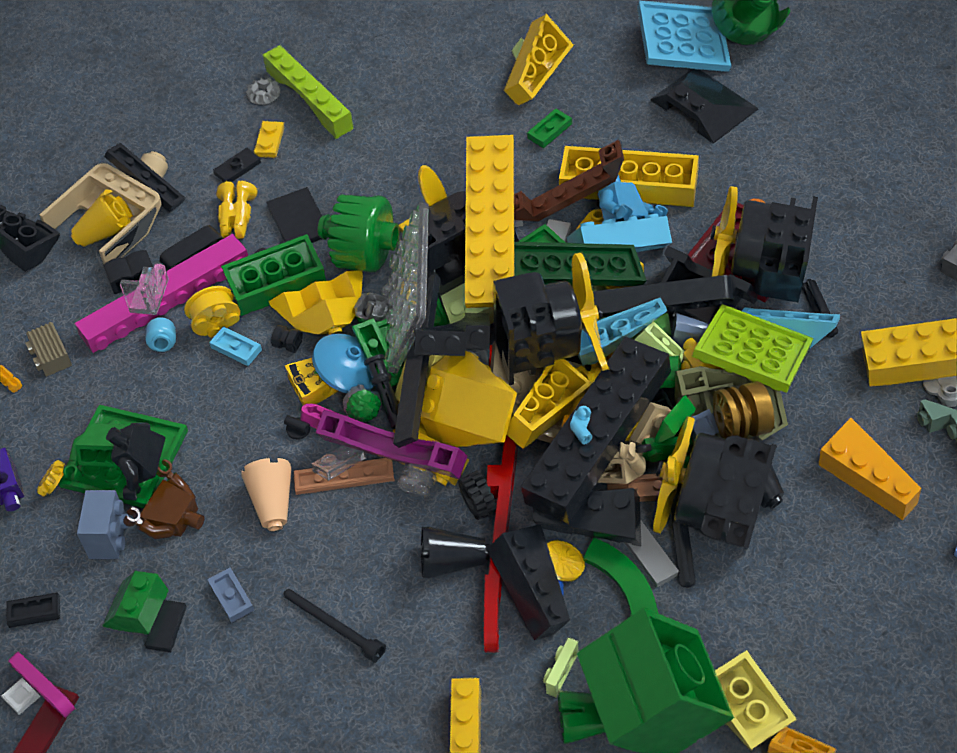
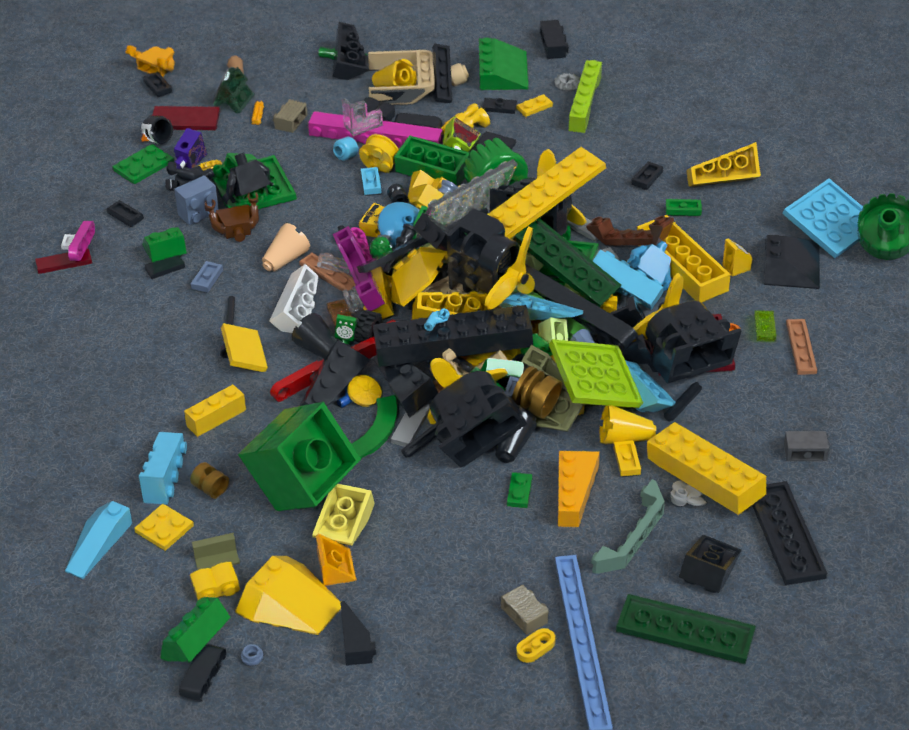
camera: 45 degrees right, 10 degrees down
none -> black torso [165,162,215,191]
none -> yellow tile [221,323,268,372]
none -> white wedge [269,264,318,333]
none -> clear orange plate [327,299,352,328]
none -> green slope [335,314,359,345]
none -> sand blue wheel [438,180,458,200]
none -> torso [443,116,481,152]
none -> green slope [479,38,528,90]
none -> green plate [507,472,532,508]
none -> black brick [540,20,569,59]
none -> yellow cone [599,405,656,444]
none -> yellow plate [613,440,641,476]
none -> black plate [632,161,663,190]
none -> yellow slope [722,238,752,276]
none -> clear neon green plate [754,310,776,342]
none -> nougat tile [786,319,817,375]

